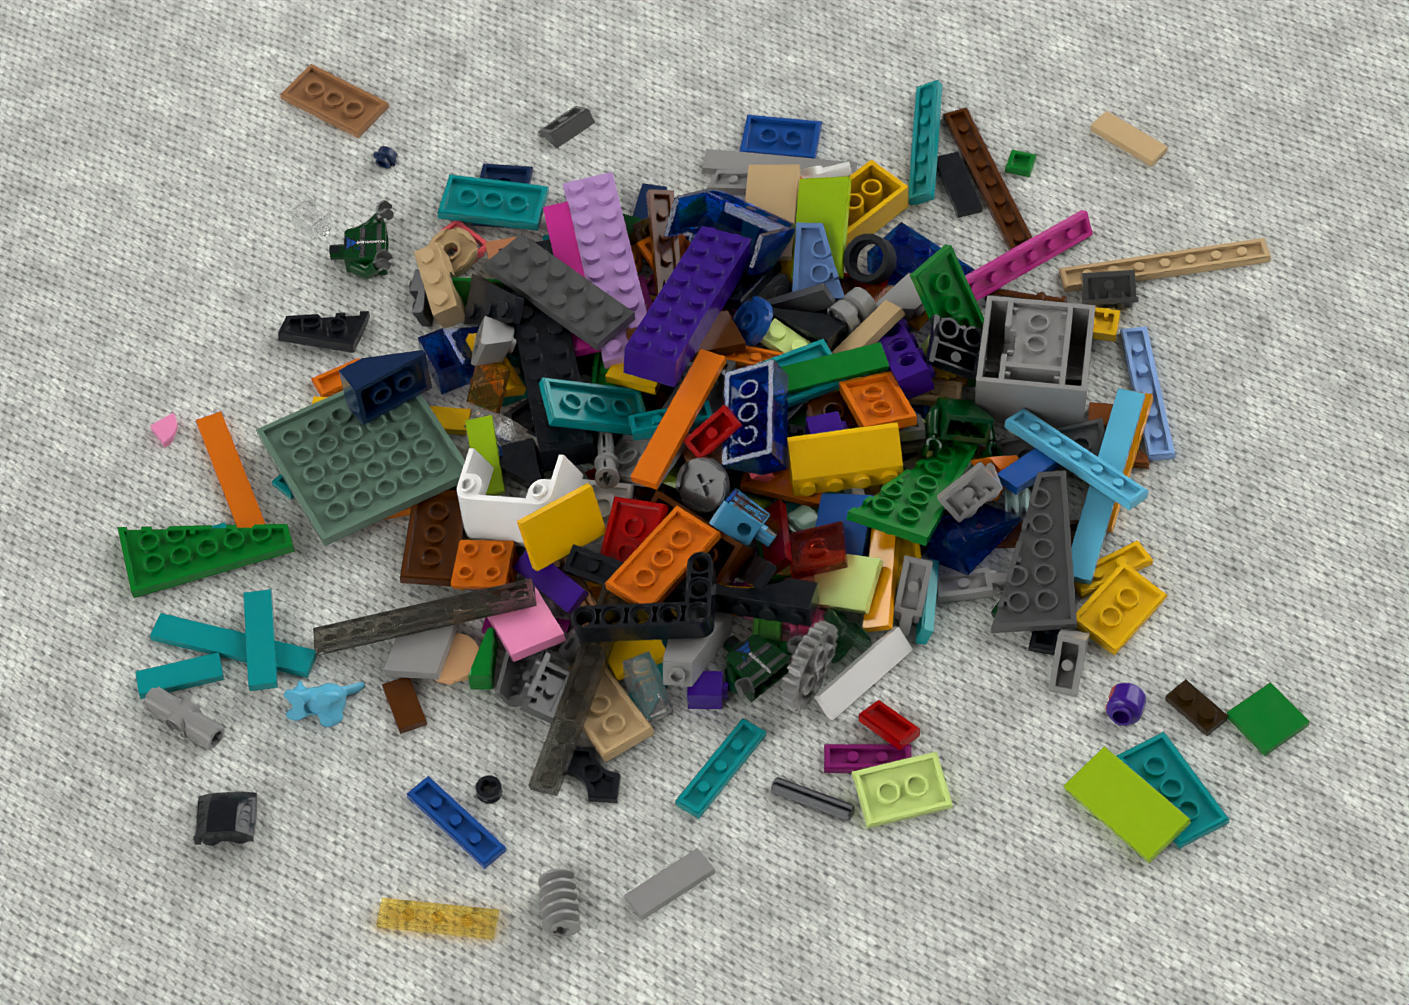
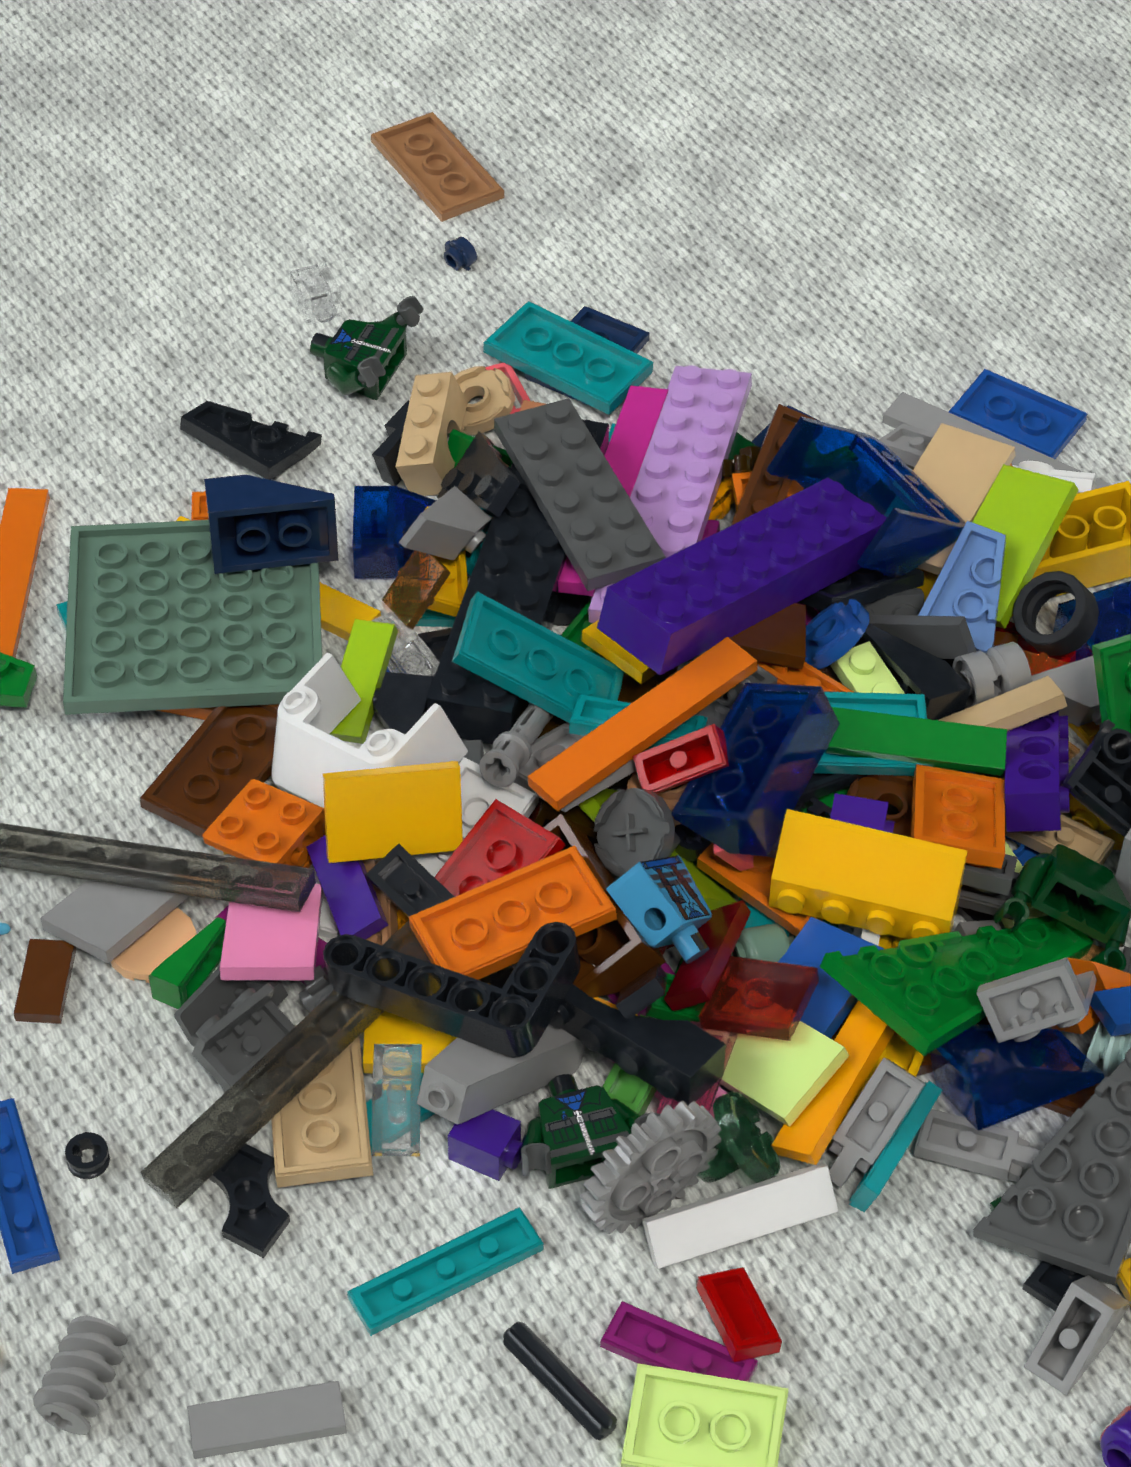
camera: 20 degrees right, 5 degrees down
dark grey slope [538,106,595,148] -> none

